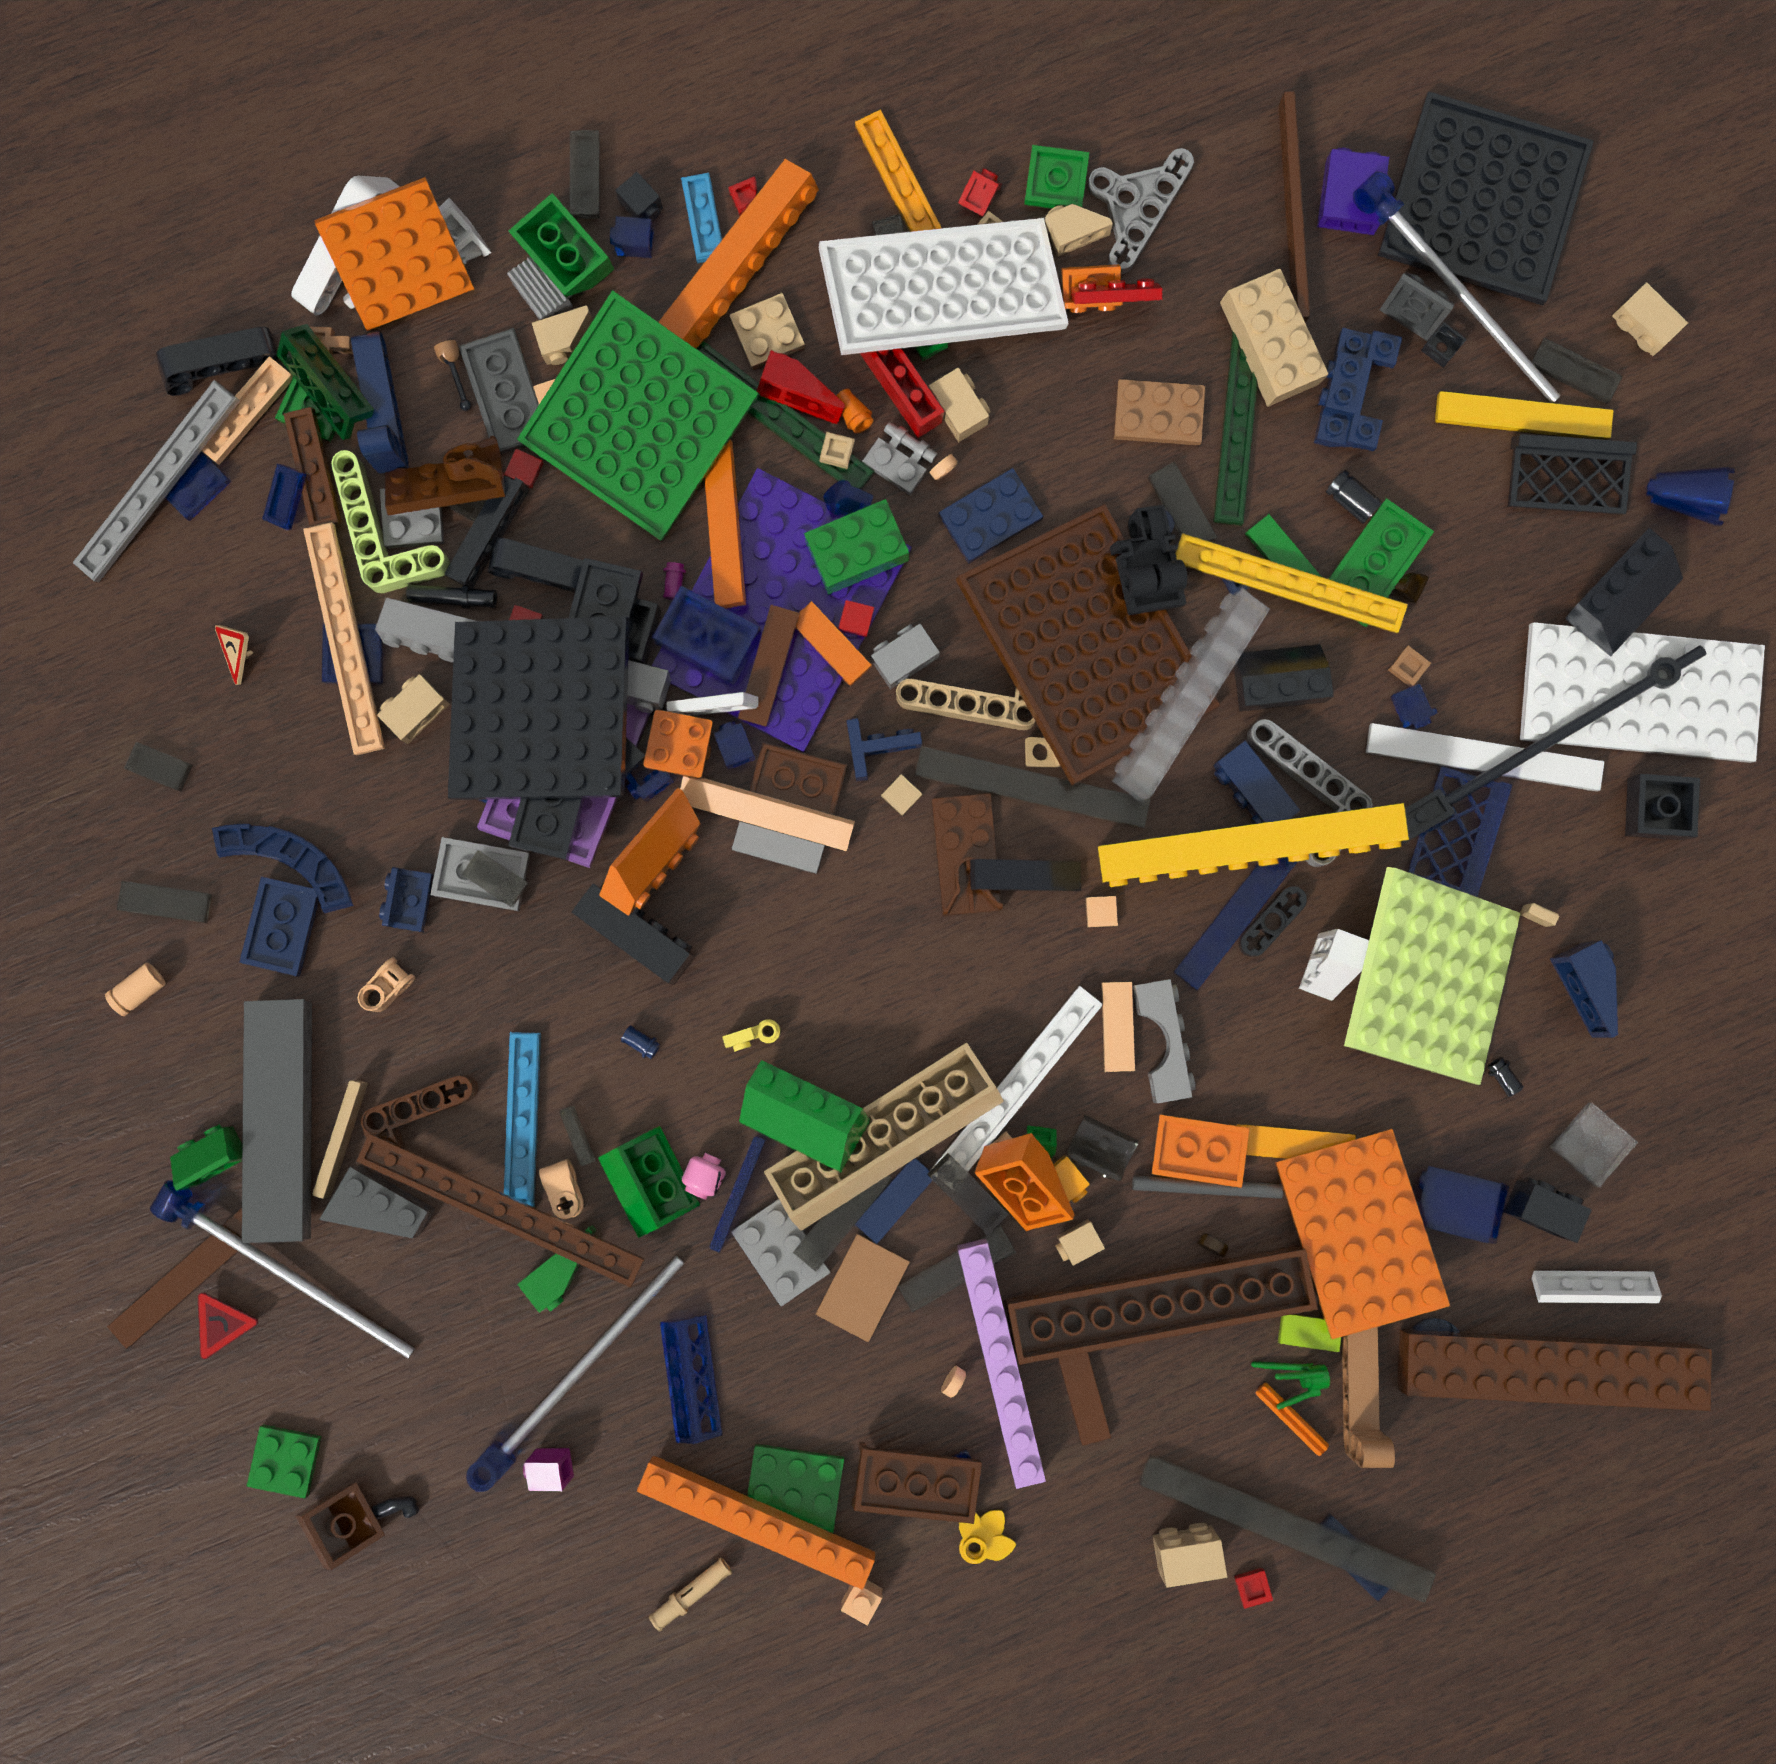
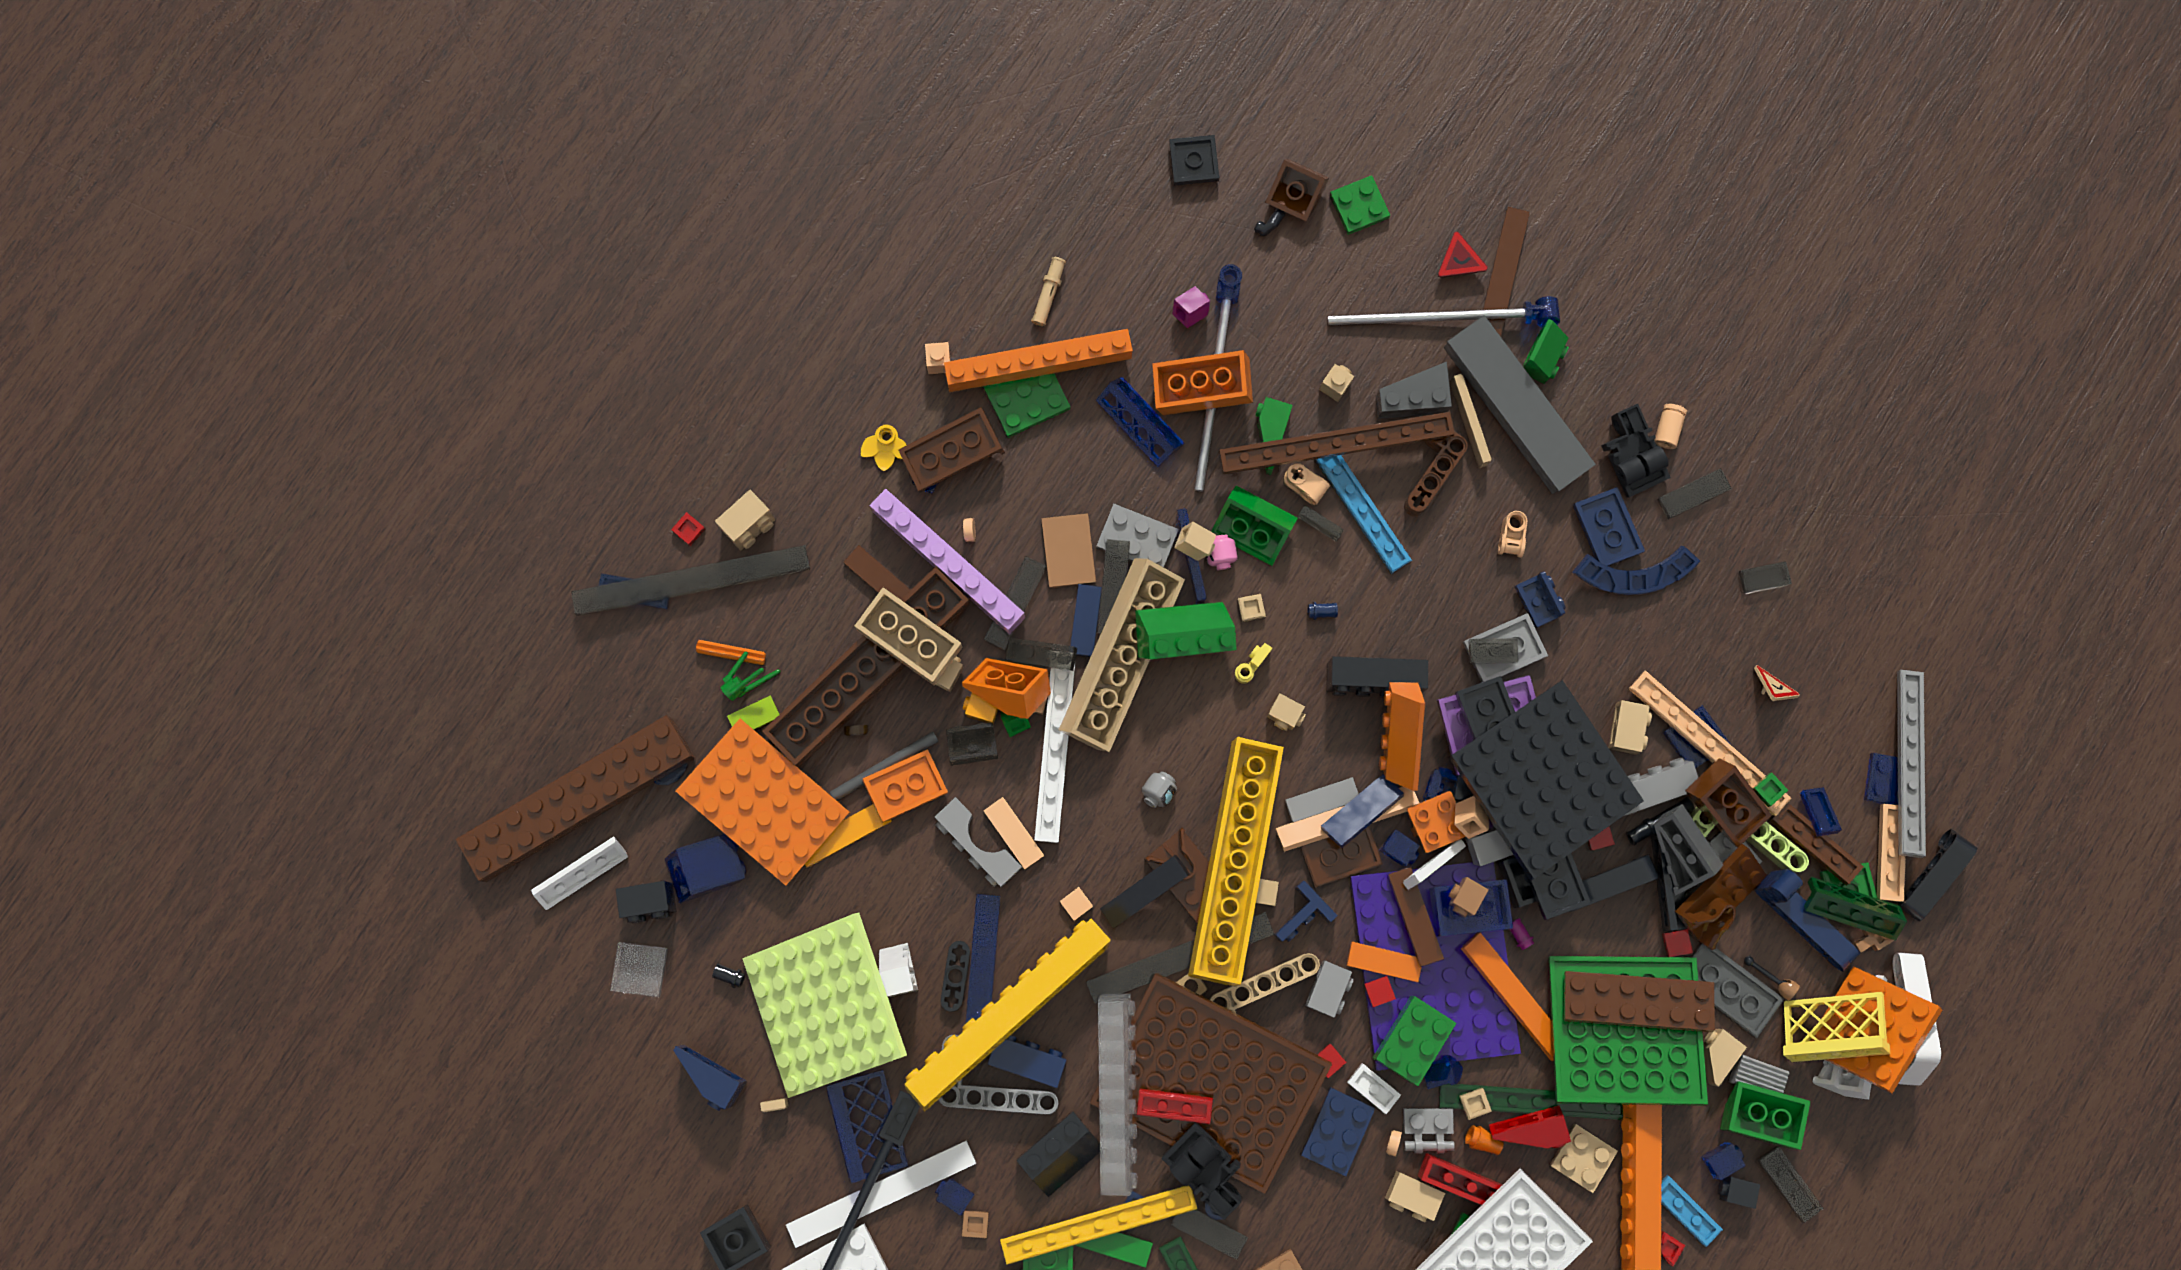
camera: 140 degrees right, 5 degrees down
medium nougat beam [1342,1327,1395,1468] -> none
none -> tan brick [855,588,963,686]
none -> red tile [1137,1089,1213,1124]
none -> light grey head [1142,771,1177,808]
none -> orange brick [1152,350,1253,415]
none -> black plate [1169,135,1220,186]
none -> tan brick [1174,521,1216,561]
none -> yellow brick [1188,737,1284,987]
none -> tan tile [1237,594,1266,622]
none -> tan brick [1267,693,1306,731]
none -> red tile [1317,1043,1347,1078]
none -> tan brick [1319,364,1354,402]
none -> piece [1321,774,1404,848]
none -> white plate [1347,1063,1401,1114]
none -> medium nougat brick [1449,877,1489,918]
none -> light nougat brick [1455,796,1489,839]
none -> reddish brown plate [1564,971,1715,1033]
none -> black plate [1601,404,1671,498]
none -> dark grey wedge [1654,804,1723,896]
none -> reddish brown slope [1685,758,1772,848]
none -> green tile [1752,772,1788,807]
none -> light yellow fence [1783,992,1890,1062]

